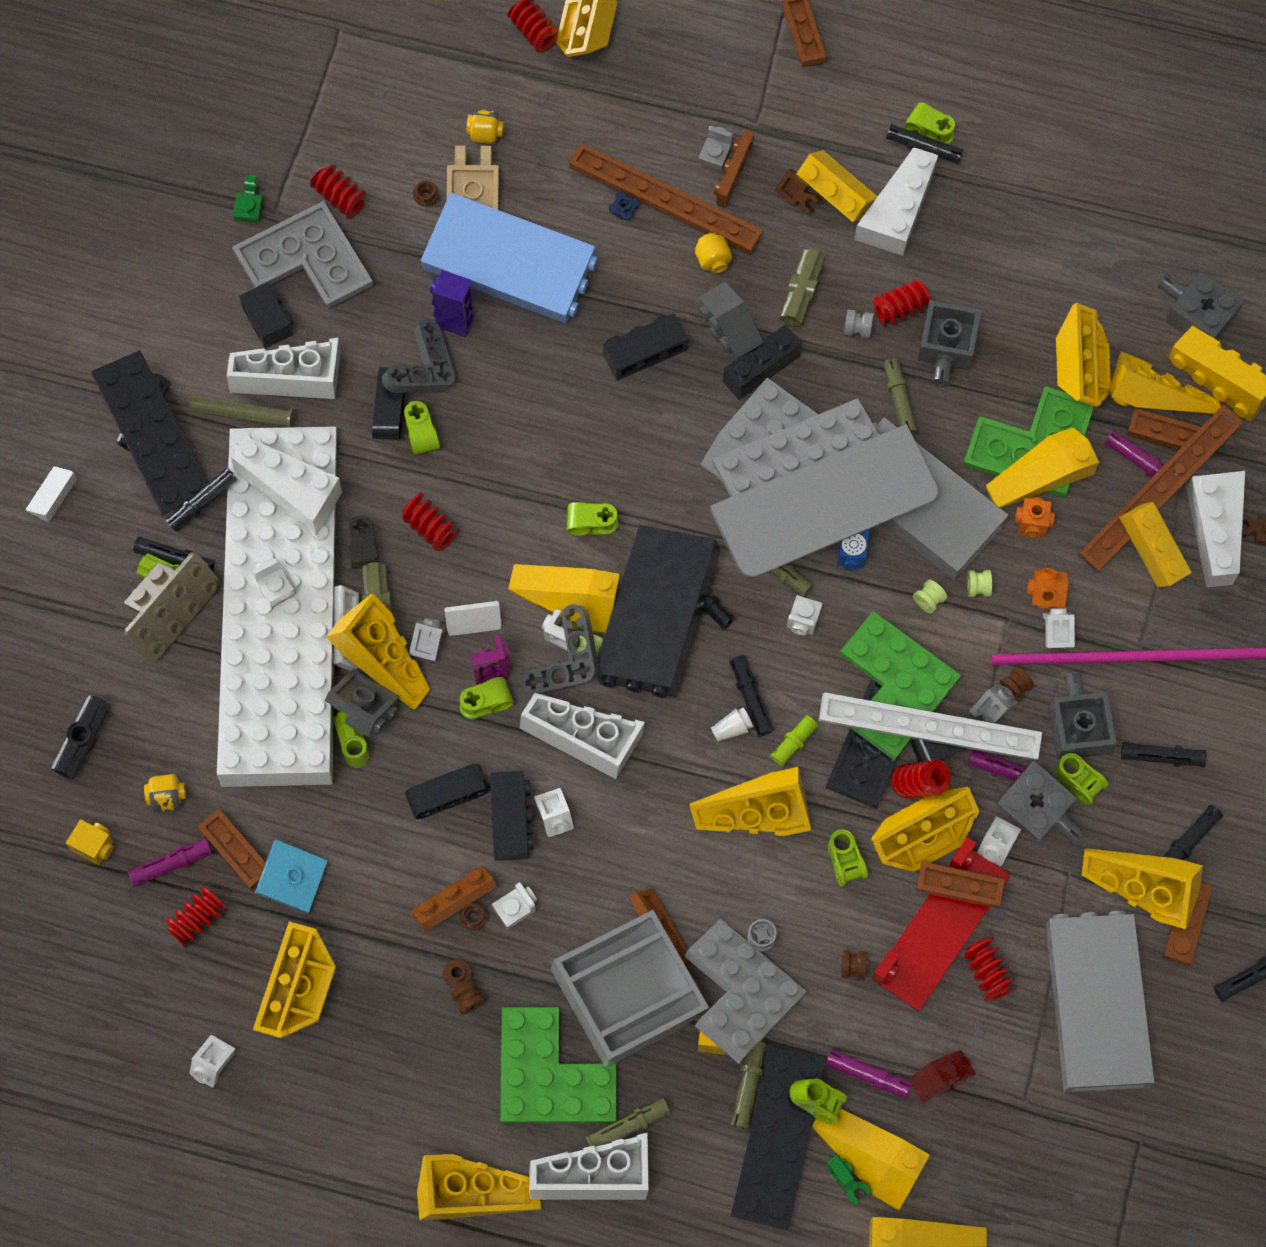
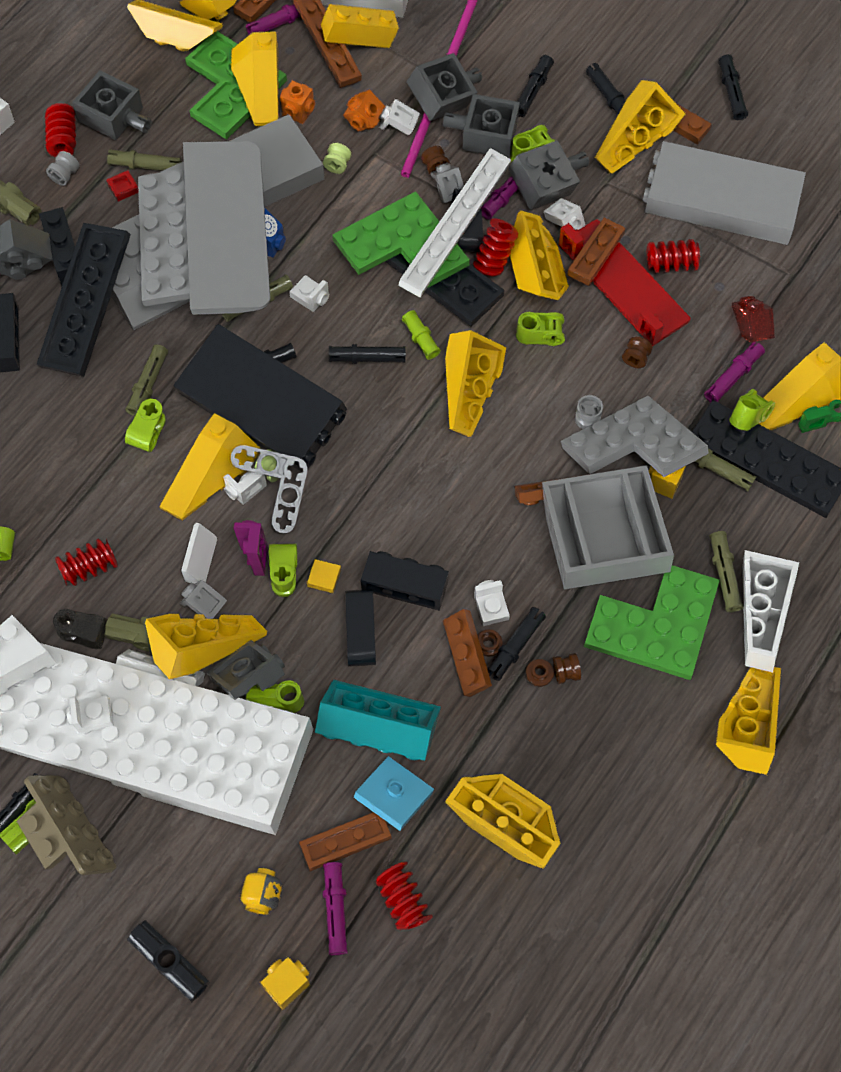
camera: 70 degrees left, 5 degrees down
white bracket [190,1035,235,1087] -> none
white wedge [520,693,645,779] -> none
white bracket [534,788,574,837] -> none
white cone [710,707,753,742] -> none
yellowish green wheel [913,579,947,614] -> none
none -> black plate [36,223,131,377]
none -> red tile [107,170,139,202]
none -> olive pin [125,345,168,416]
none -> yellow tile [307,559,341,593]
none -> teal slope [315,680,441,761]
none -> dark grey brick [406,53,482,121]
none -> black pin [487,607,546,681]

